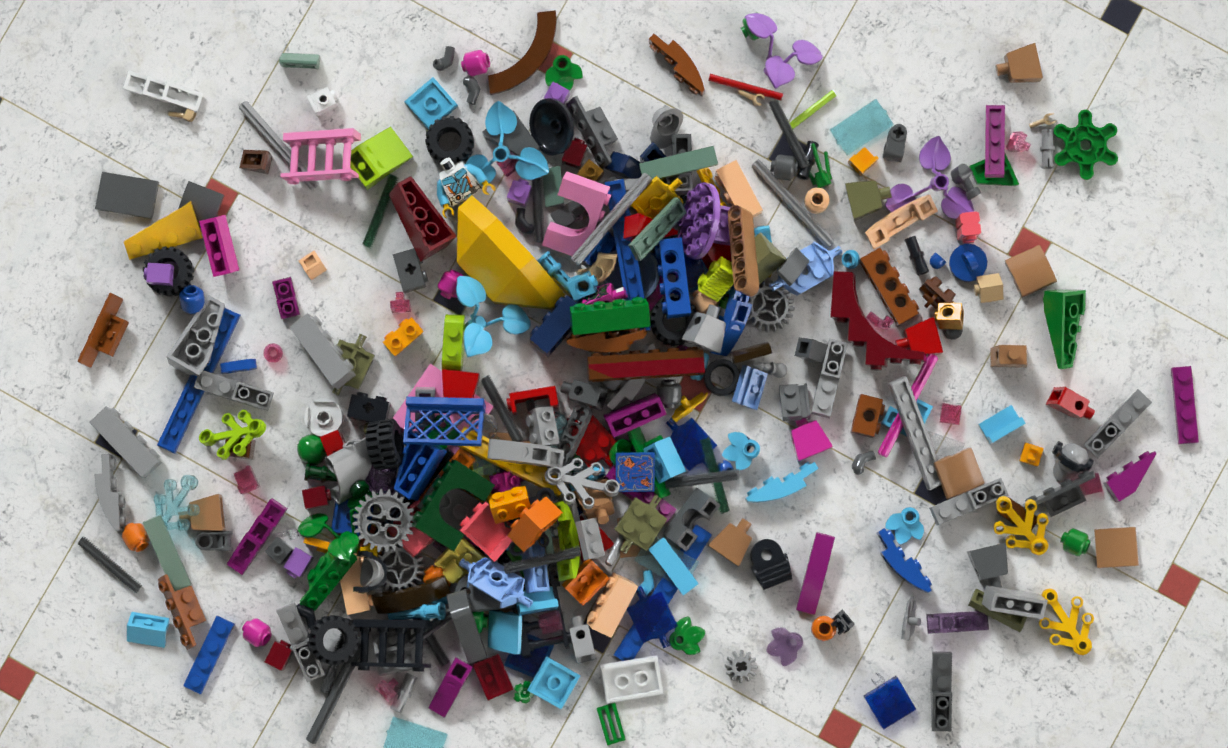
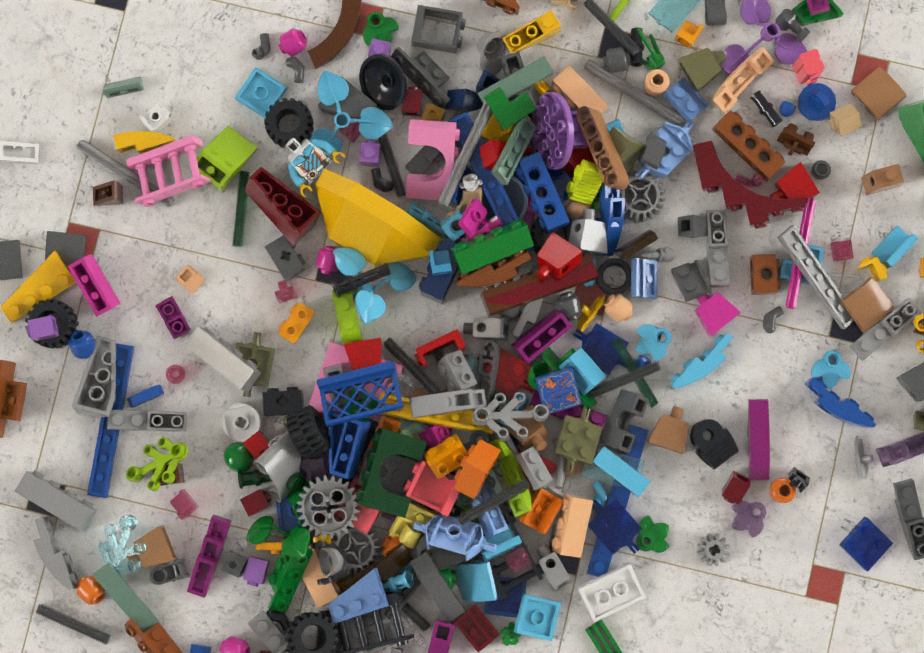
camera: 15 degrees left, 0 degrees up
tan hand [168,109,196,122] -> none
sand green slope [542,166,564,207] -> none
medium azure plate [842,250,860,269] -> none
pearl gold brick [934,303,964,330] -> none
none -> yellow slope [113,131,176,154]
none -> medium blue wing [328,568,389,624]
none -> black pin [332,263,391,298]
none -> dark grey window [411,5,466,54]
none -> dark azure panel [429,250,452,276]
none -> dark pink plate [458,198,488,238]
none -> white plate [459,174,483,191]
none -> green tile [483,87,536,130]
none -> yellow slope [502,10,561,53]
none -> torso [536,232,582,280]
none -> light nougat head [604,294,633,322]
none -> medium blue plate [663,77,709,123]
none -> dark red brick [722,470,751,505]
none -> yellow bracket [856,256,888,282]

